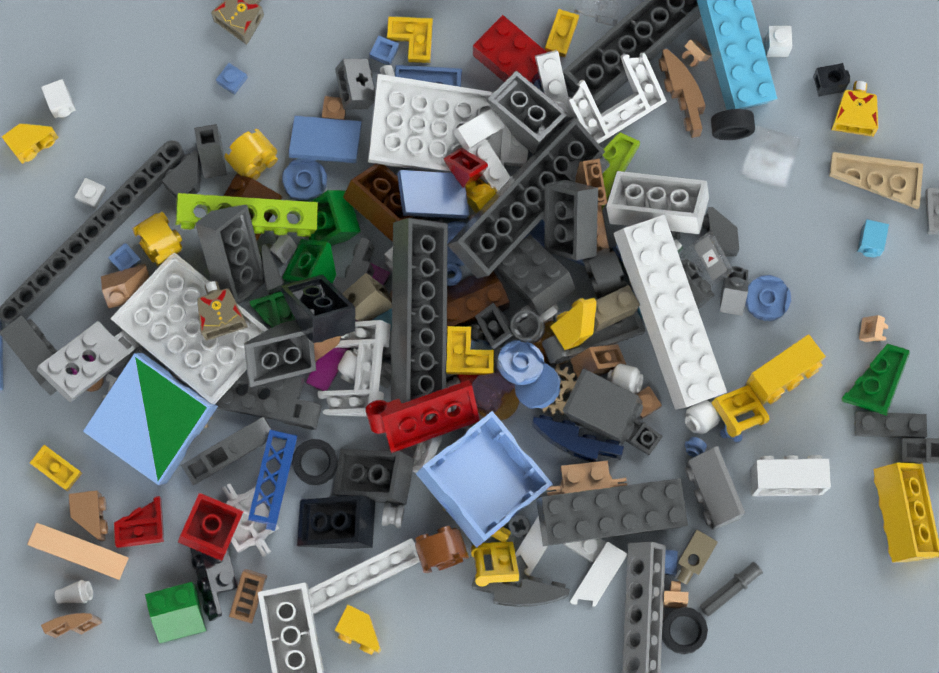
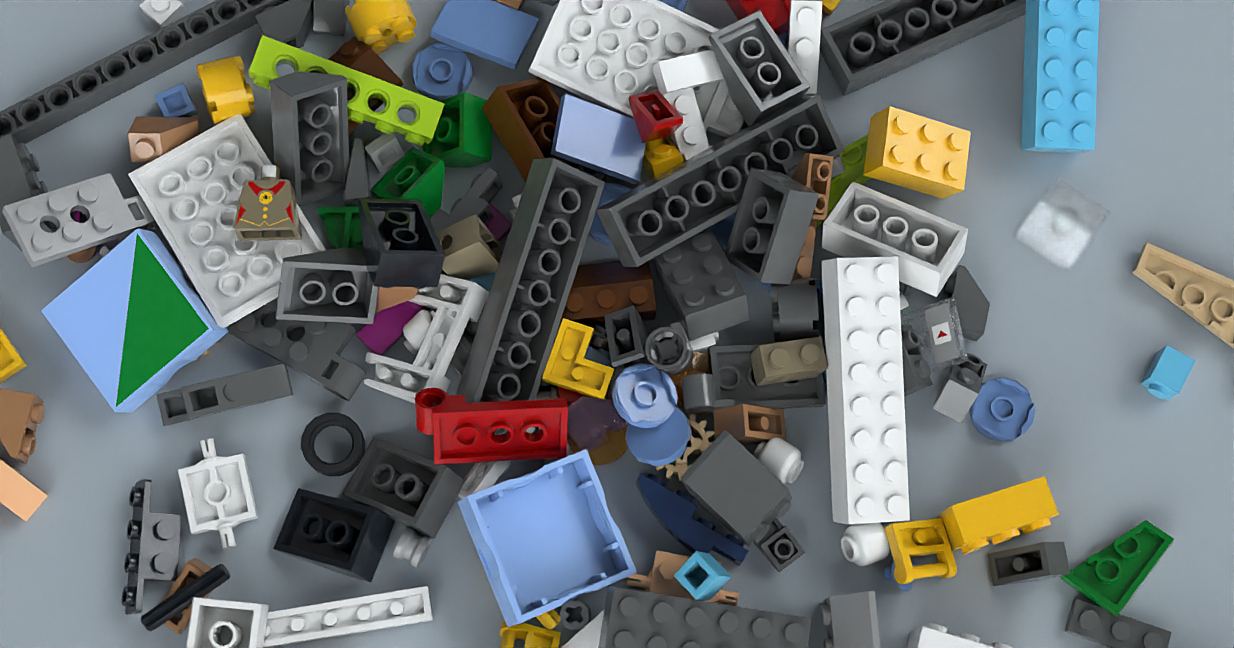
camera: 10 degrees right, 0 degrees up
red wing [114,496,164,548] -> none
slope [145,582,207,644] -> none
red brick [178,493,244,561] -> none
blue fence [248,430,297,531] -> none
dark orange brick [415,526,469,573] -> none
medium blue plate [447,263,462,286] -> none
yellow slope [550,298,596,350] -> none
white wedge [567,53,667,144] -> none
medium nougat plate [636,386,662,419] -> none
medium nougat slope [658,49,706,138] -> none
light nougat tile [682,39,712,67] -> none
medium blue plate [685,437,707,457] -> none
black tyre [711,109,755,140] -> none
white brick [765,26,792,57] -> none
black brick [813,63,850,97] -> none
yellow torso [831,81,878,137] -> none
light nougat tile [859,315,888,342] -> none
none -> black axle [141,564,231,631]
none -> medium azure brick [674,551,732,601]
none -> yellow brick [863,106,971,199]
none -> dark grey slope [987,542,1070,586]

